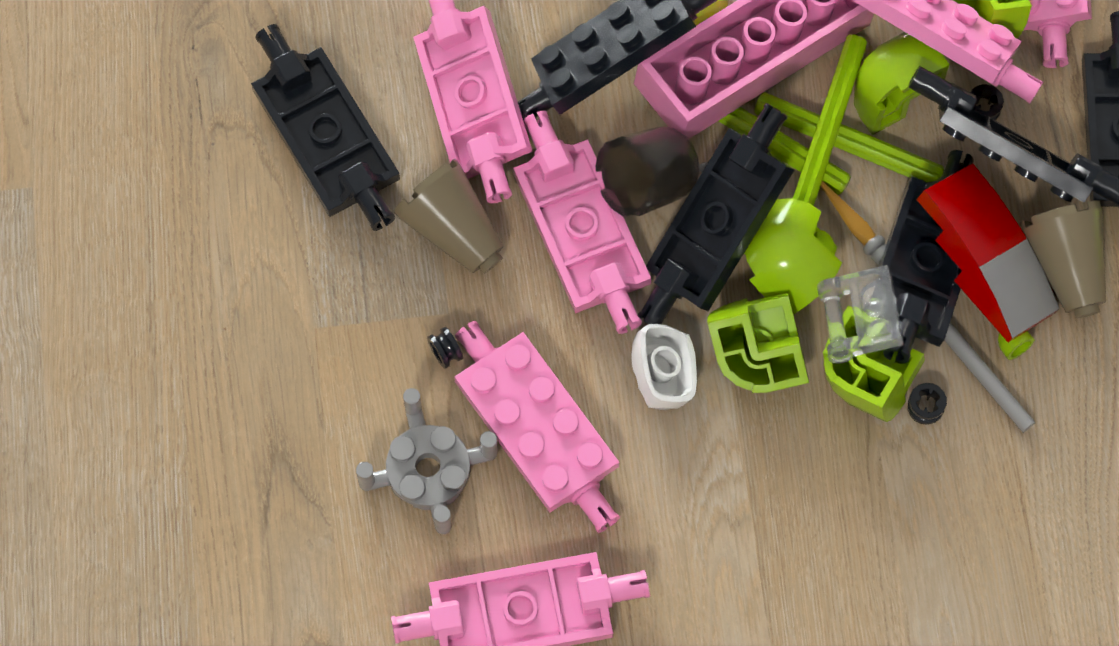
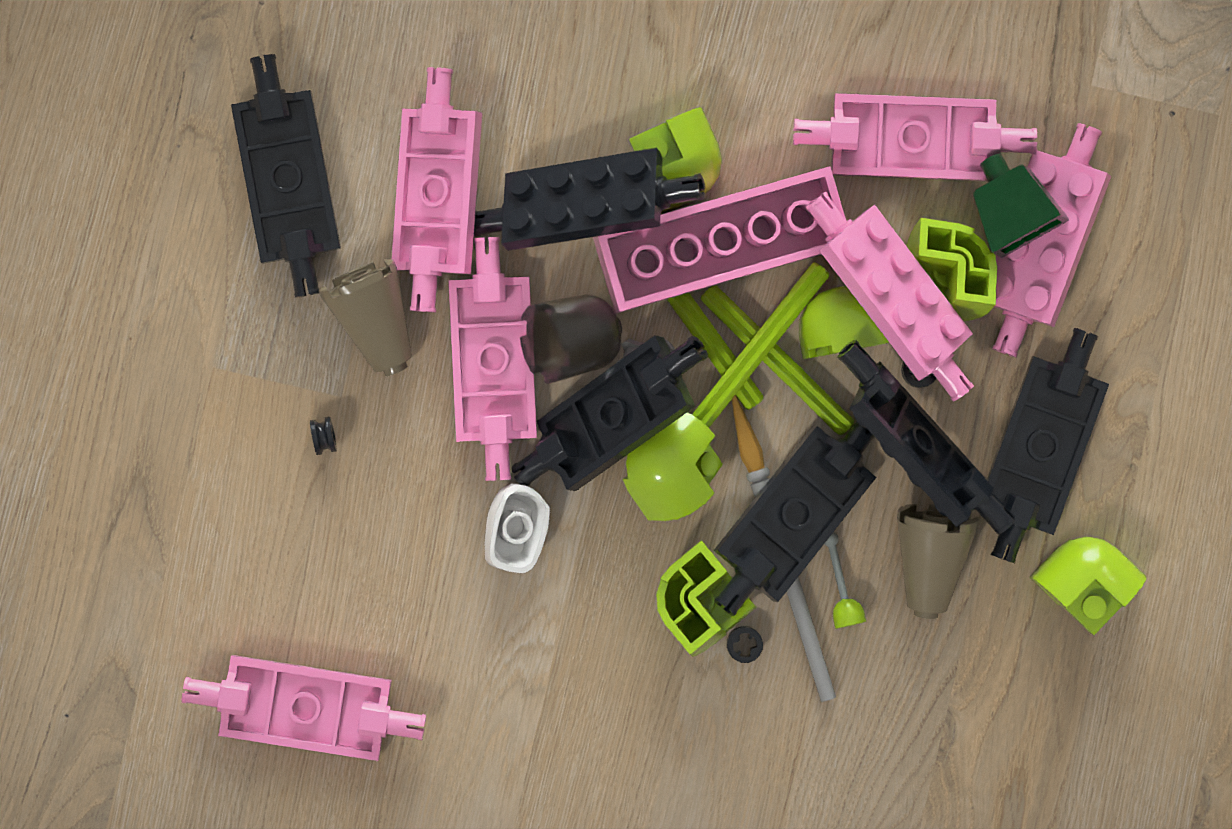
camera: 20 degrees right, 20 degrees up
light grey plate [356,388,498,534] -> none
bright pink plate [454,321,620,533] -> none
lime brick [707,292,809,393] -> none
clear plate [817,265,904,364] -> none
red slope [917,164,1059,343] -> none

